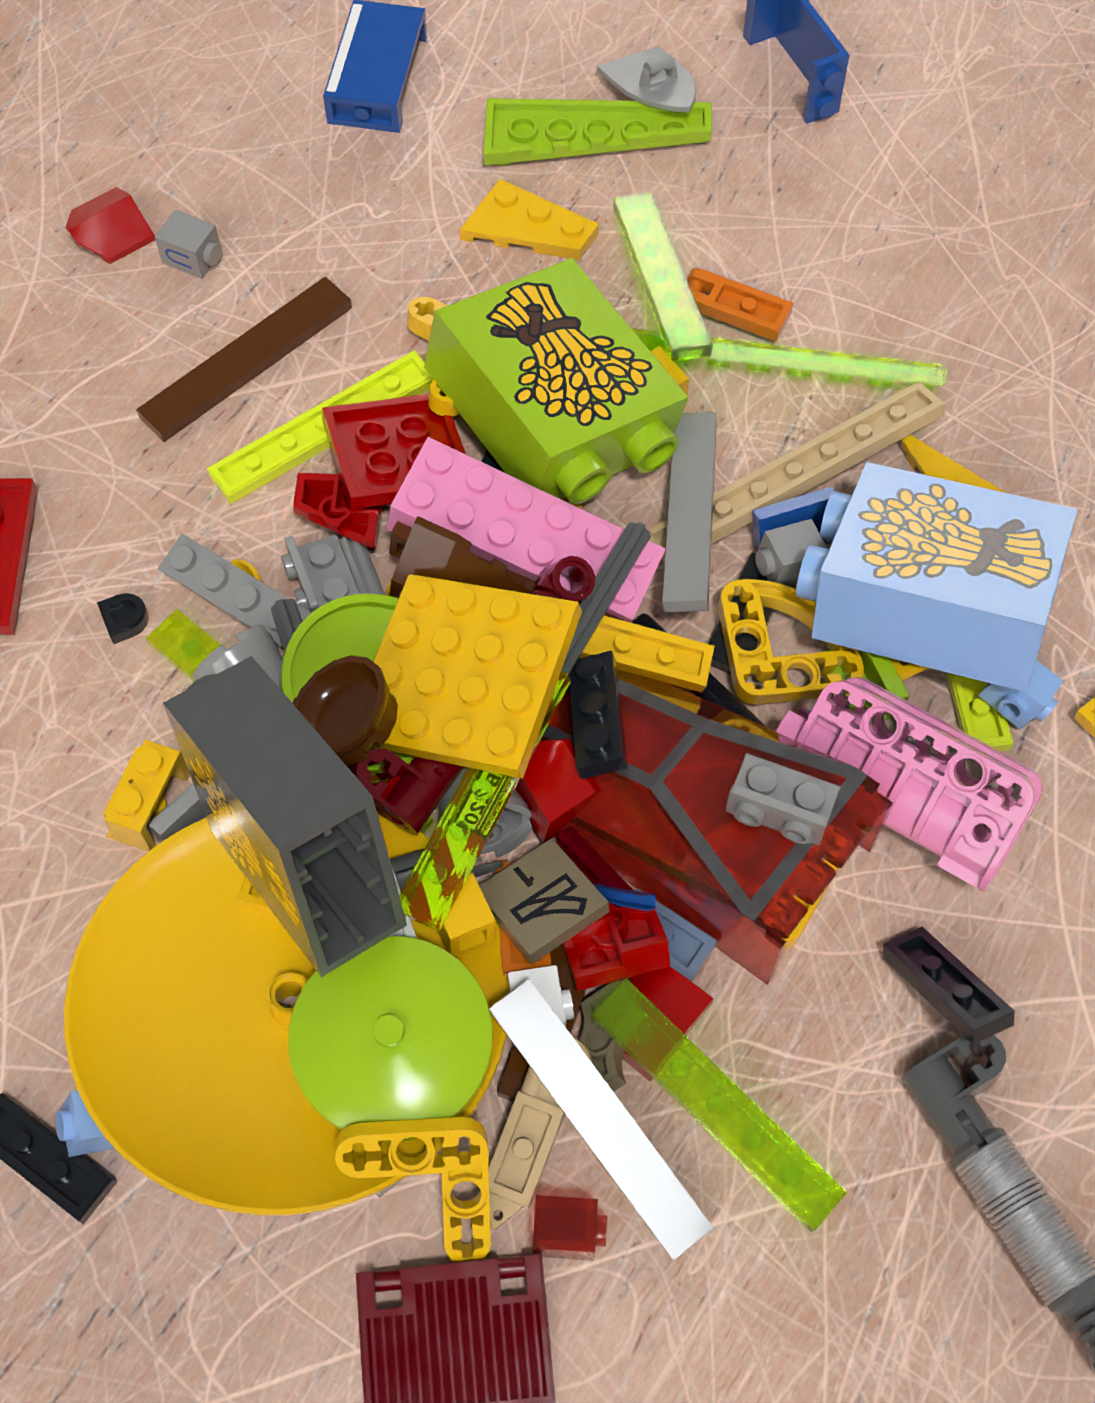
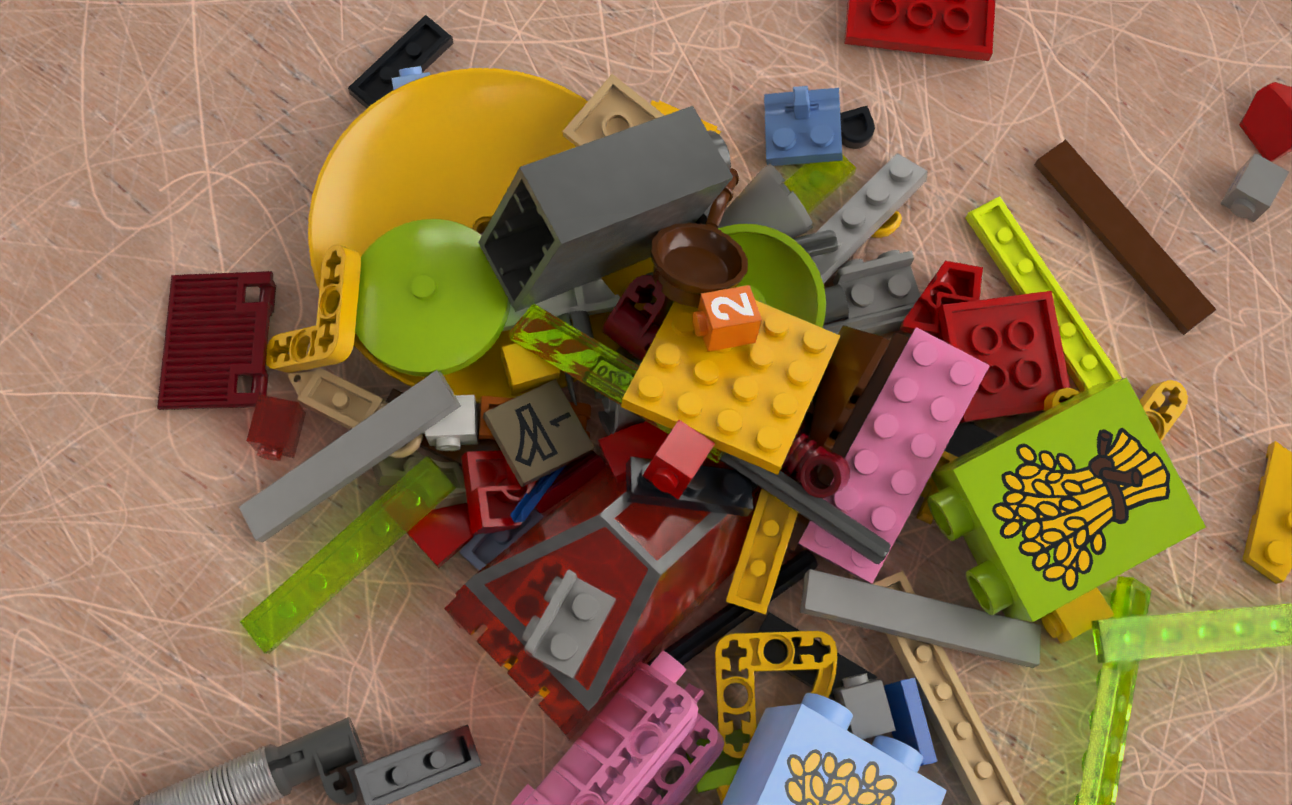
camera: 90 degrees right, 10 degrees up
orange plate [674,268,793,342] -> none
none -> tan hinge [562,74,665,147]
none -> brick [642,420,715,499]
none -> orange brick [692,285,762,352]
none -> medium blue hinge [764,86,843,166]

